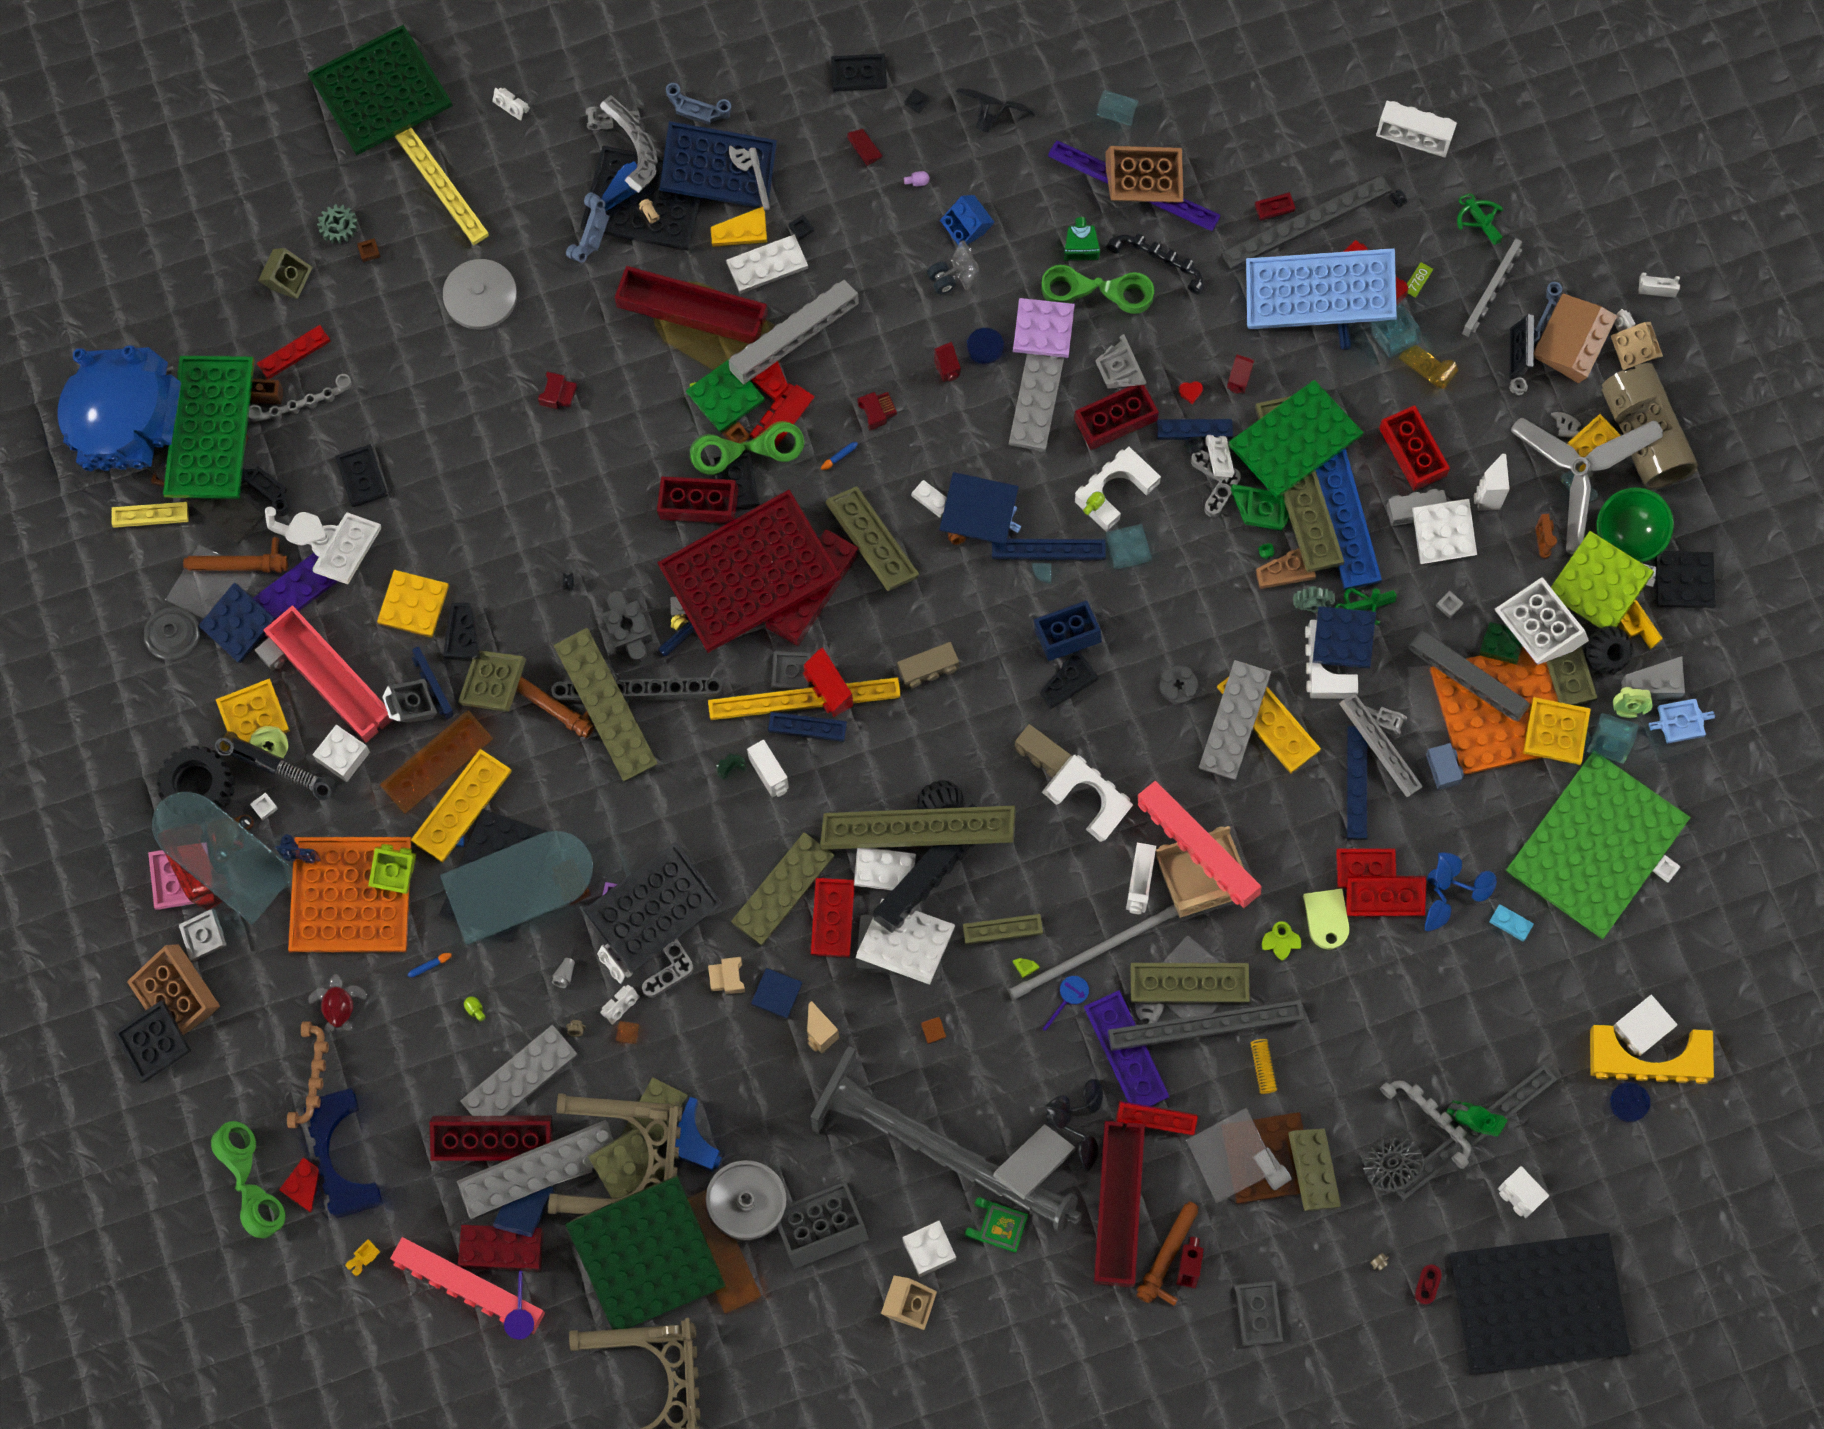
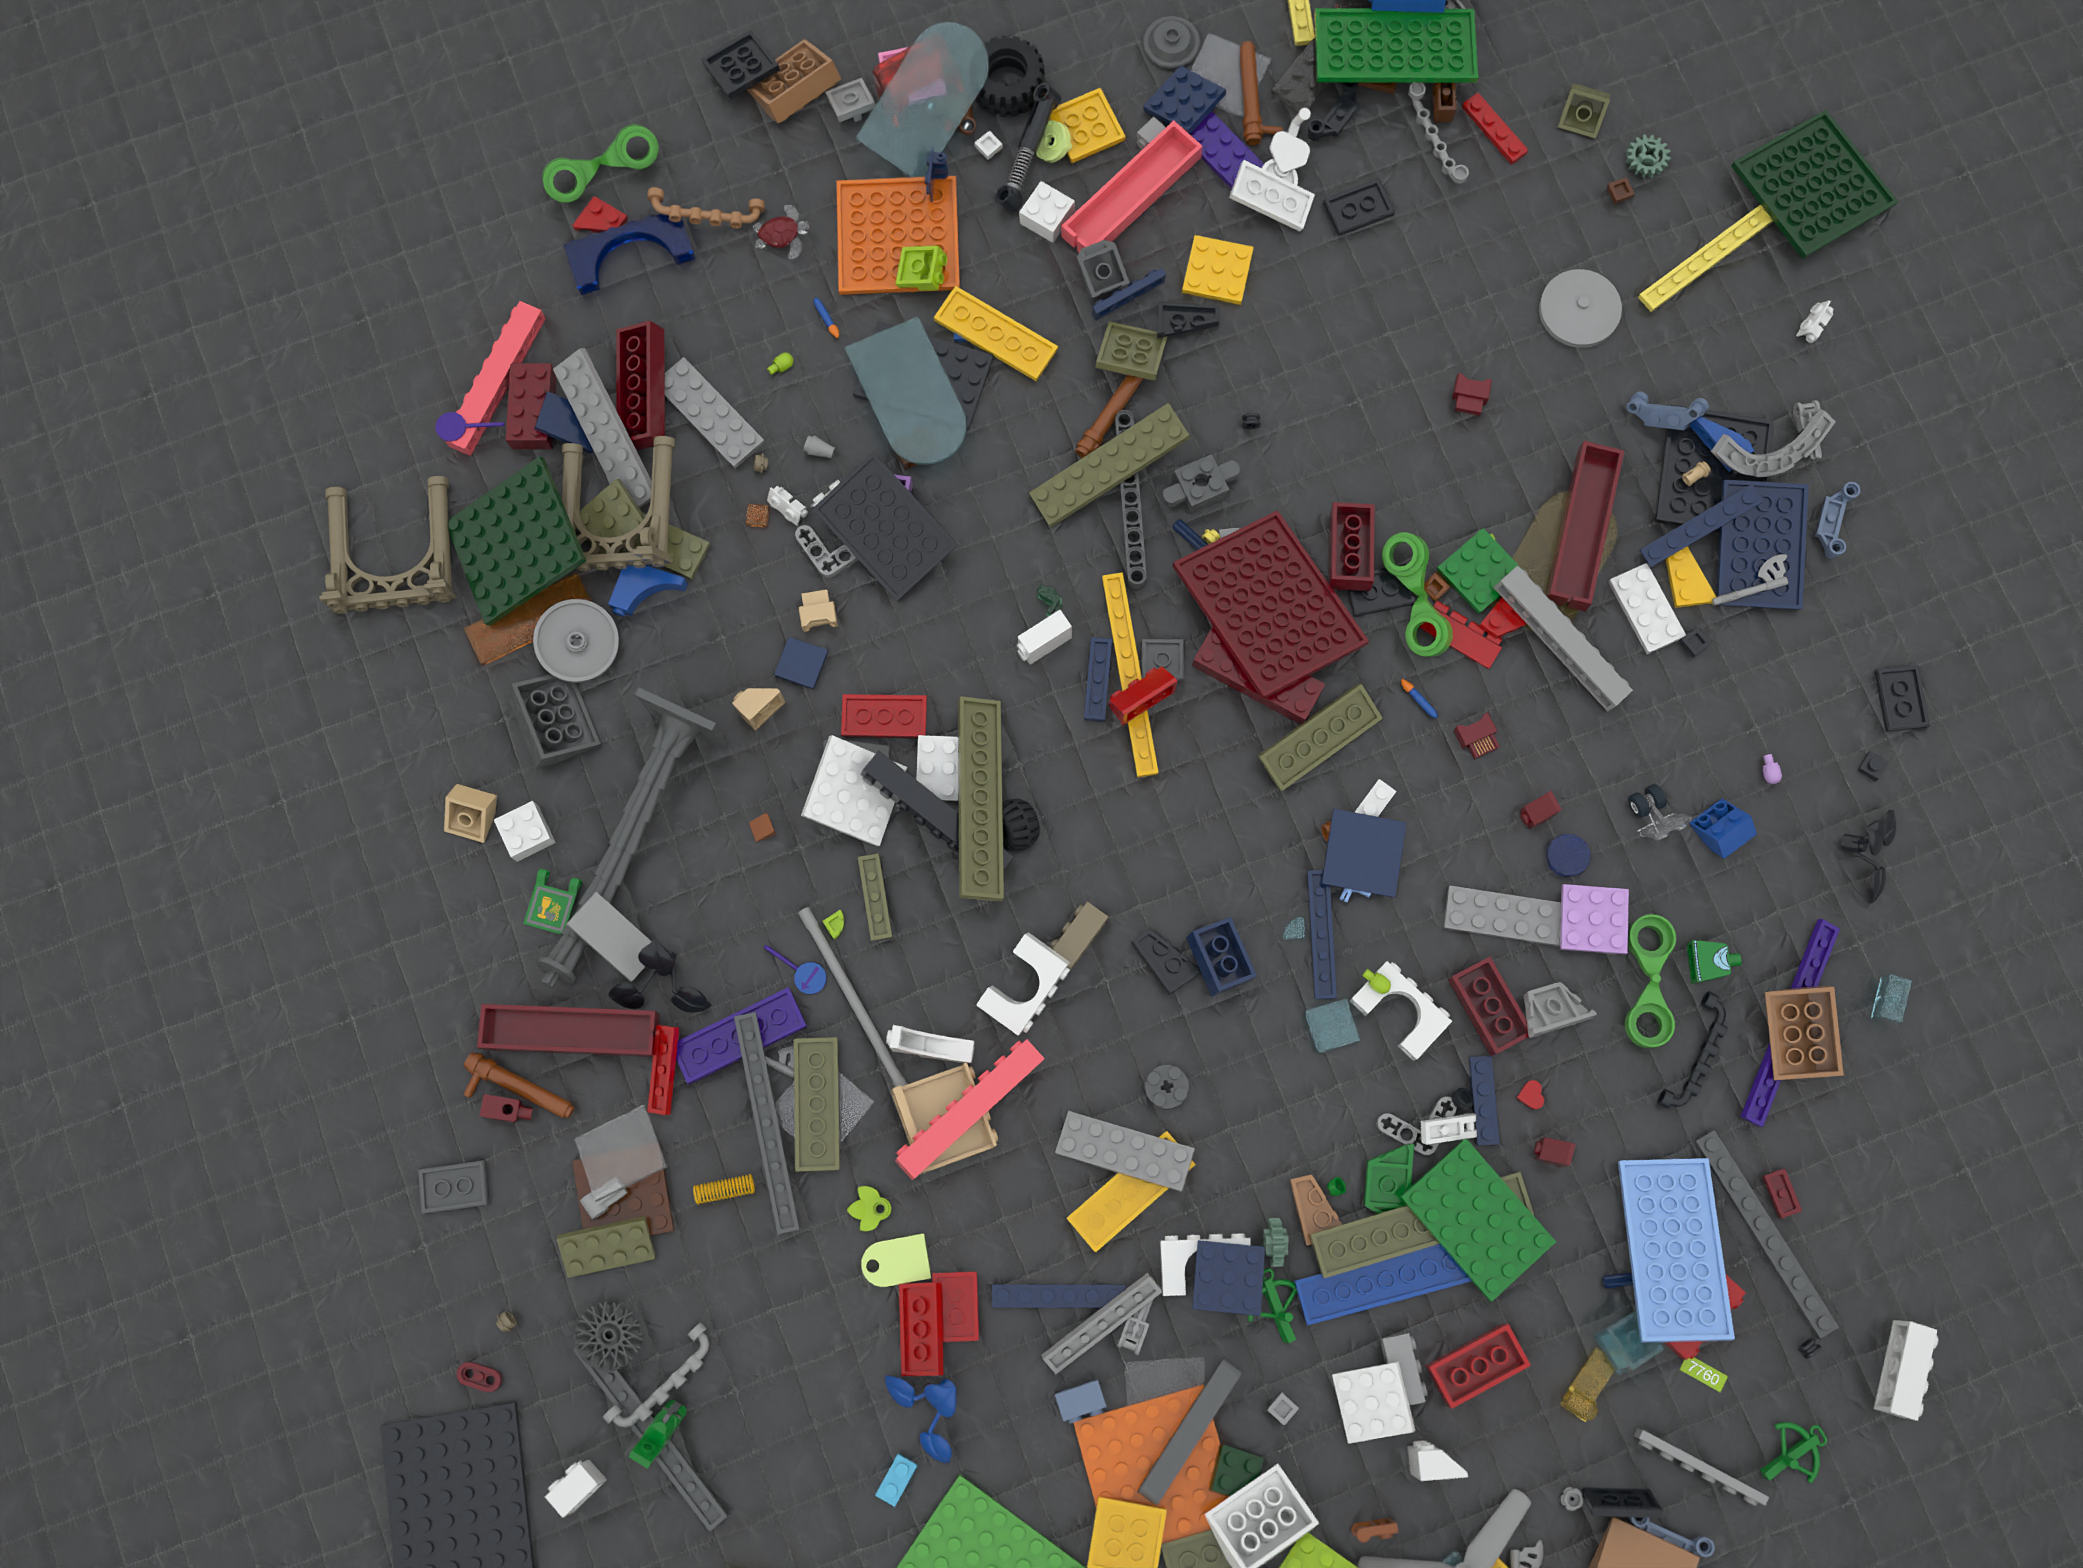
camera: 90 degrees right, 5 degrees up
yellow plate [345,1239,380,1276] -> none
clear orange arch [379,710,493,814] -> none
olive plate [731,832,835,946] -> none
dark red slope [847,129,883,166] -> none
dark tan brick [897,642,959,688] -> none
none -> dark blue plate [1639,484,1763,568]

